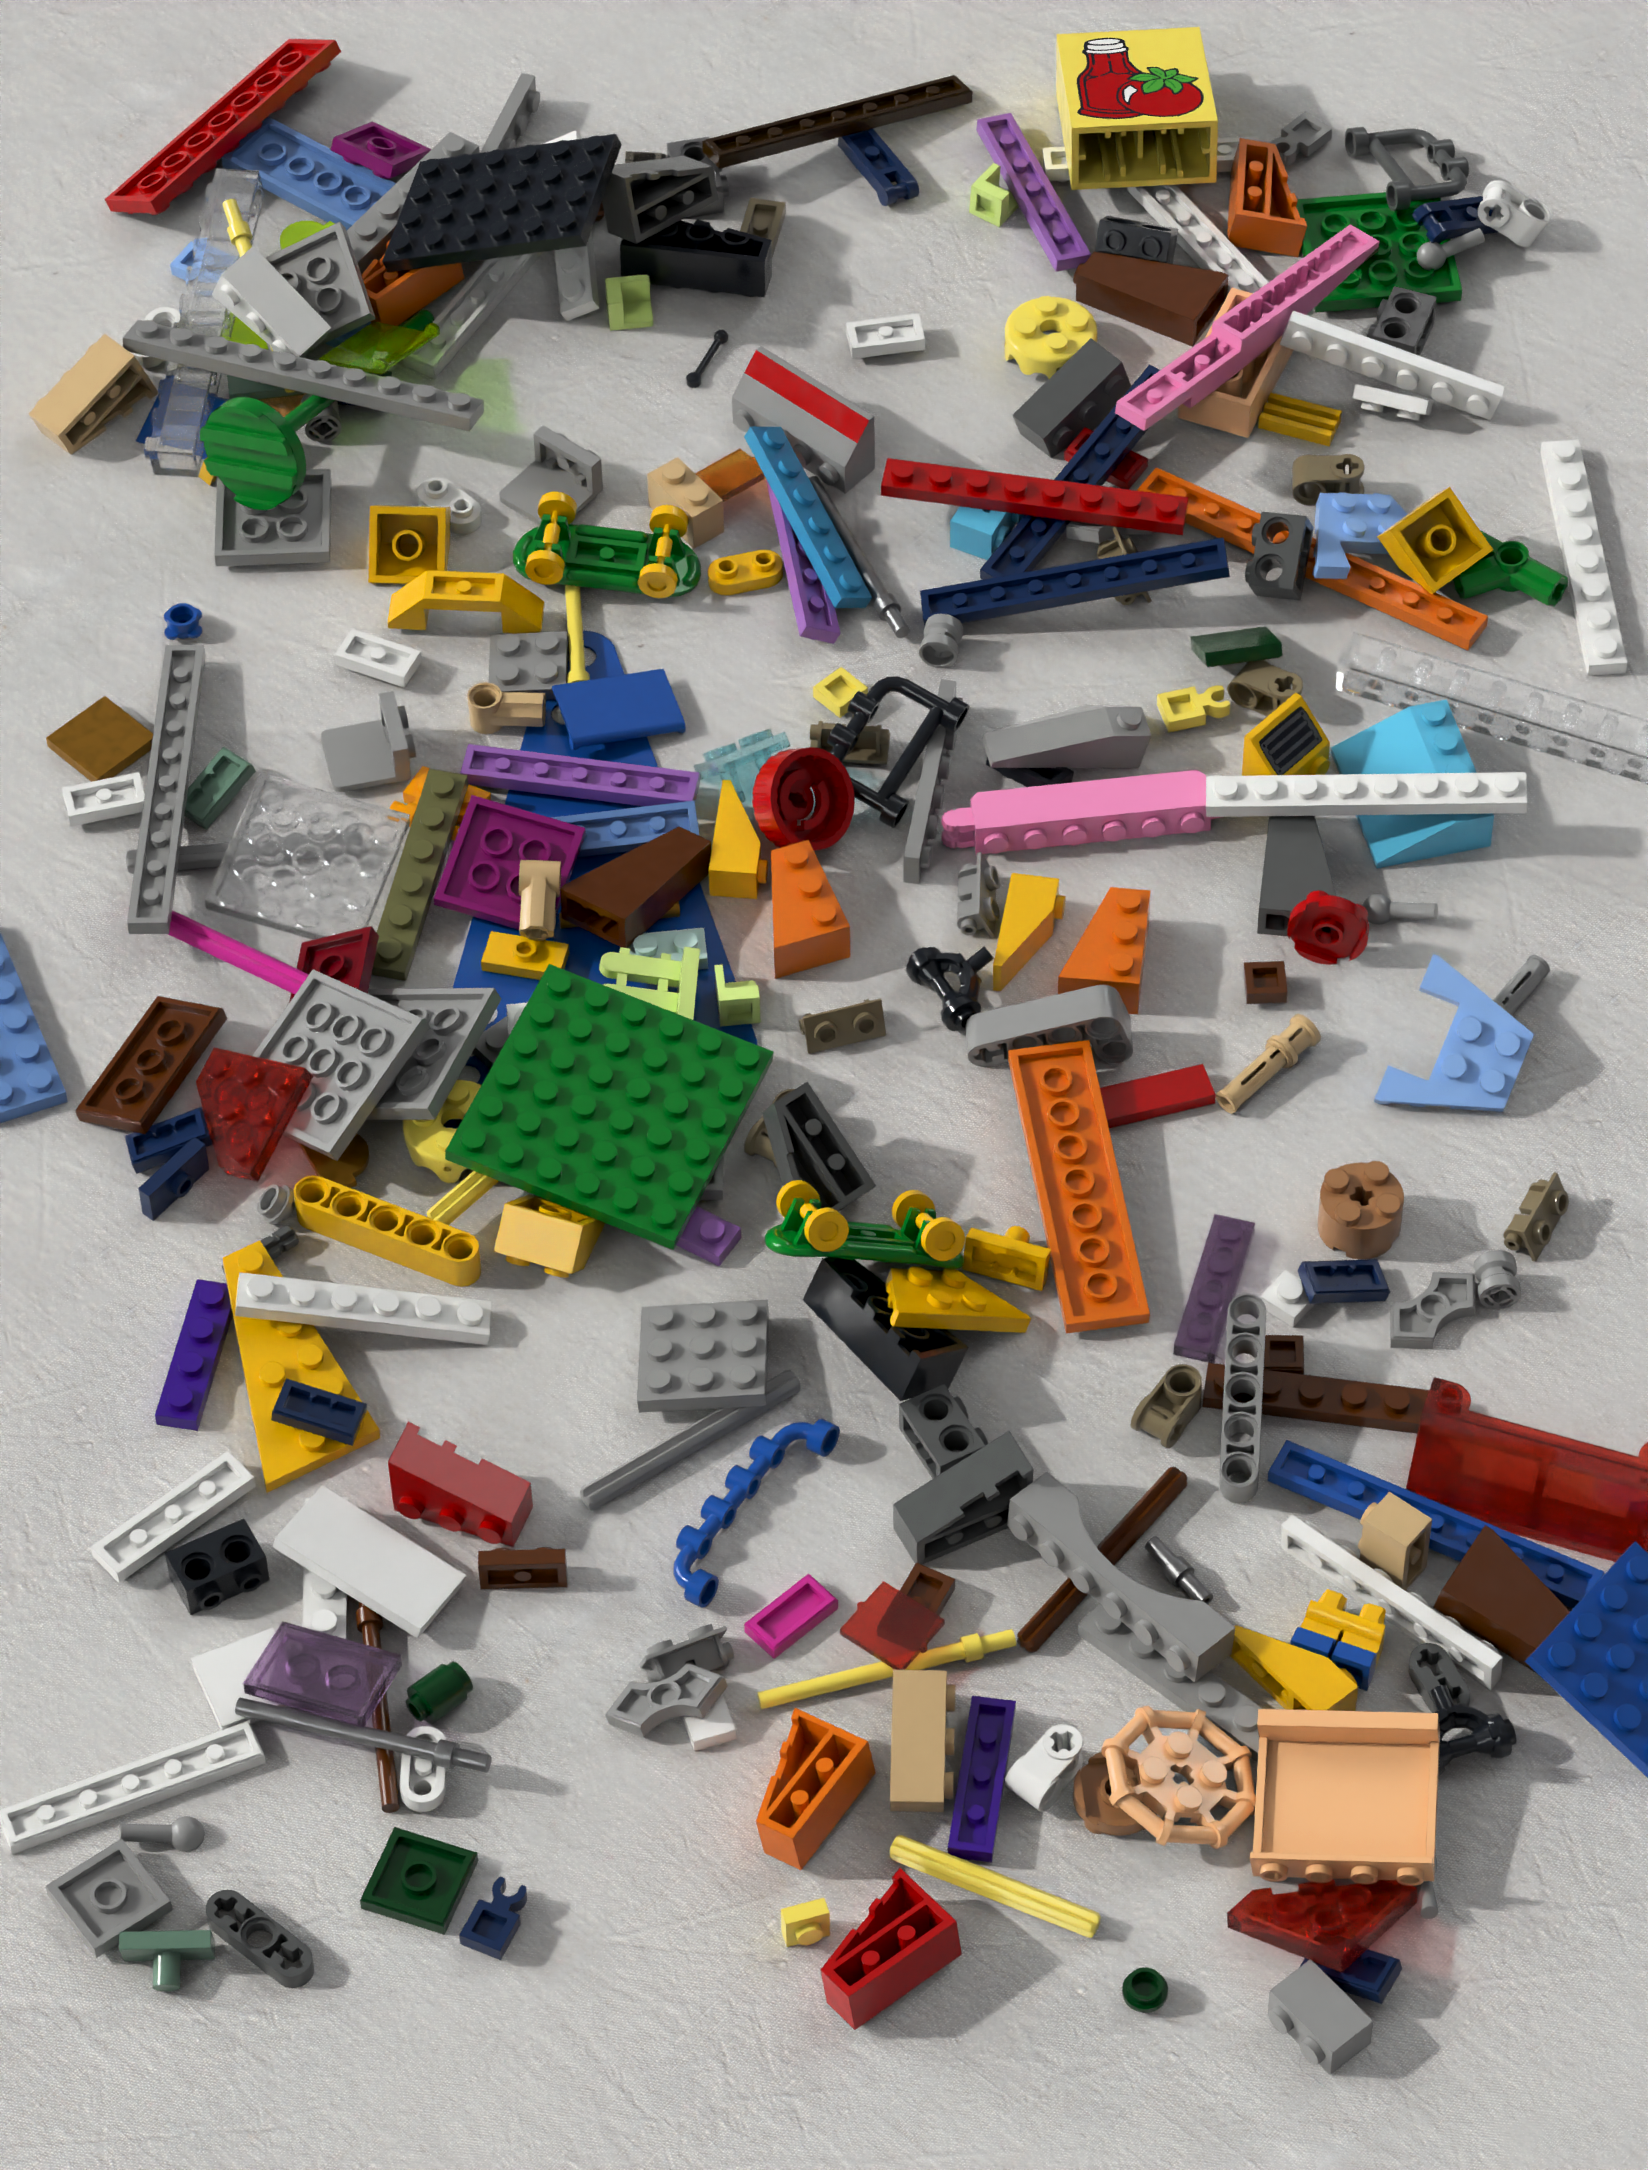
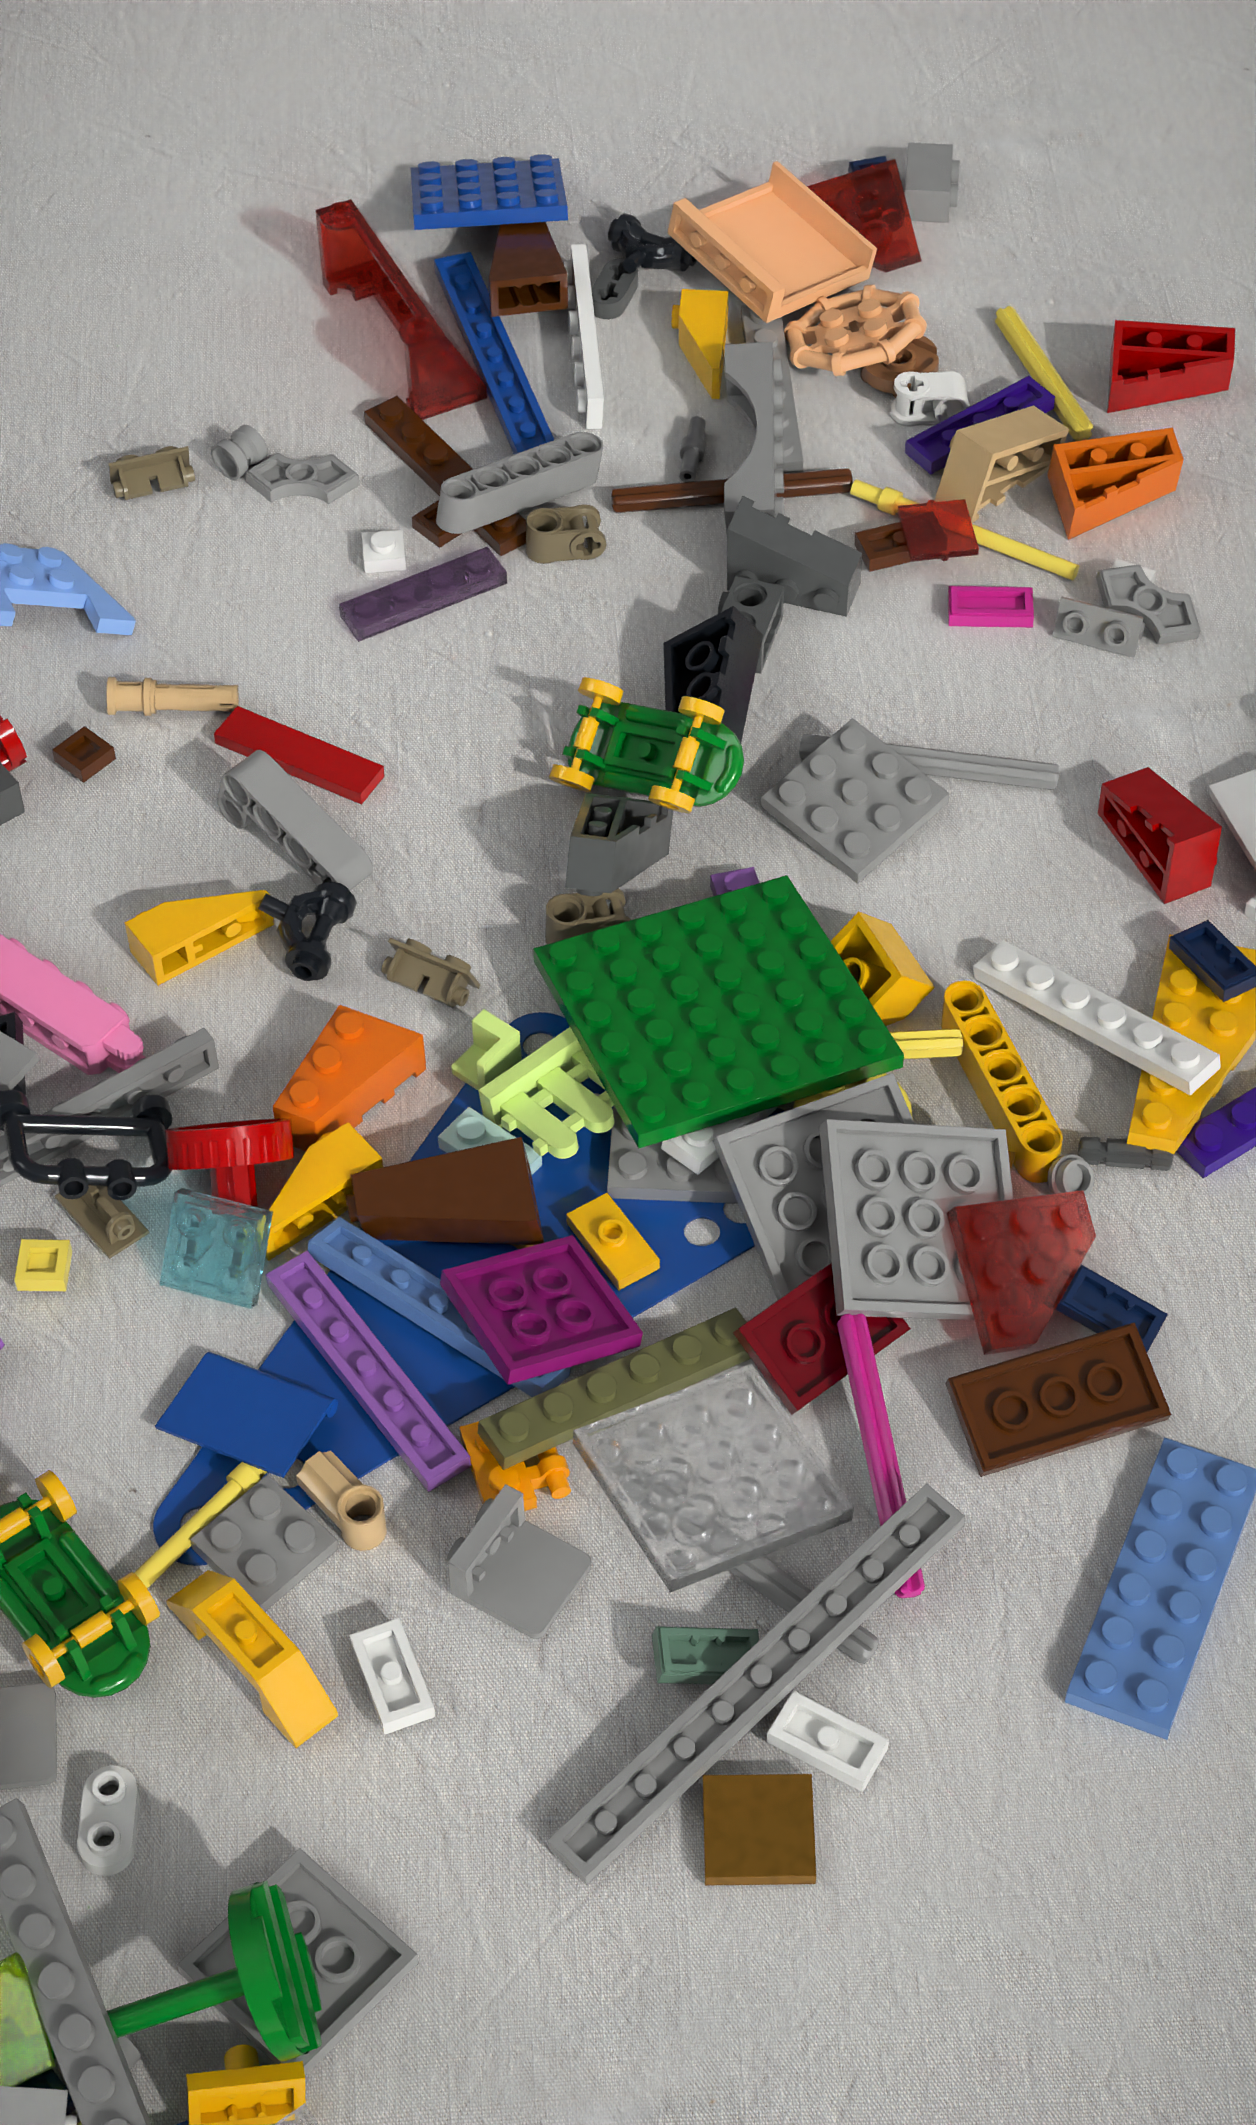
camera: 135 degrees left, 0 degrees up
dark blue plate [138,1138,209,1221] -> none
blue plate [164,603,203,640] -> none
yellow slope [368,505,451,584] -> none
reddish brown plate [478,1547,568,1590] -> none
tan piece [519,860,561,941] -> none
blue bar [673,1419,840,1608] -> none
light yellow plate [781,1898,830,1947] -> none
yellow wing [885,1266,1031,1333] -> none
light grey hinge [957,852,1000,938] -> none
yellow tile [962,1226,1051,1291] -> none
orange plate [1008,1040,1150,1334] -> none
orange wedge [1058,887,1151,1014] -> none
dark green plate [1122,1967,1168,2013] -> none
yellow hips [1290,1589,1386,1691] -> none
dark blue plate [1297,1259,1390,1304] -> none
medium nougat brick [1317,1161,1404,1259] -> none
tan brick [1358,1492,1432,1591] -> none

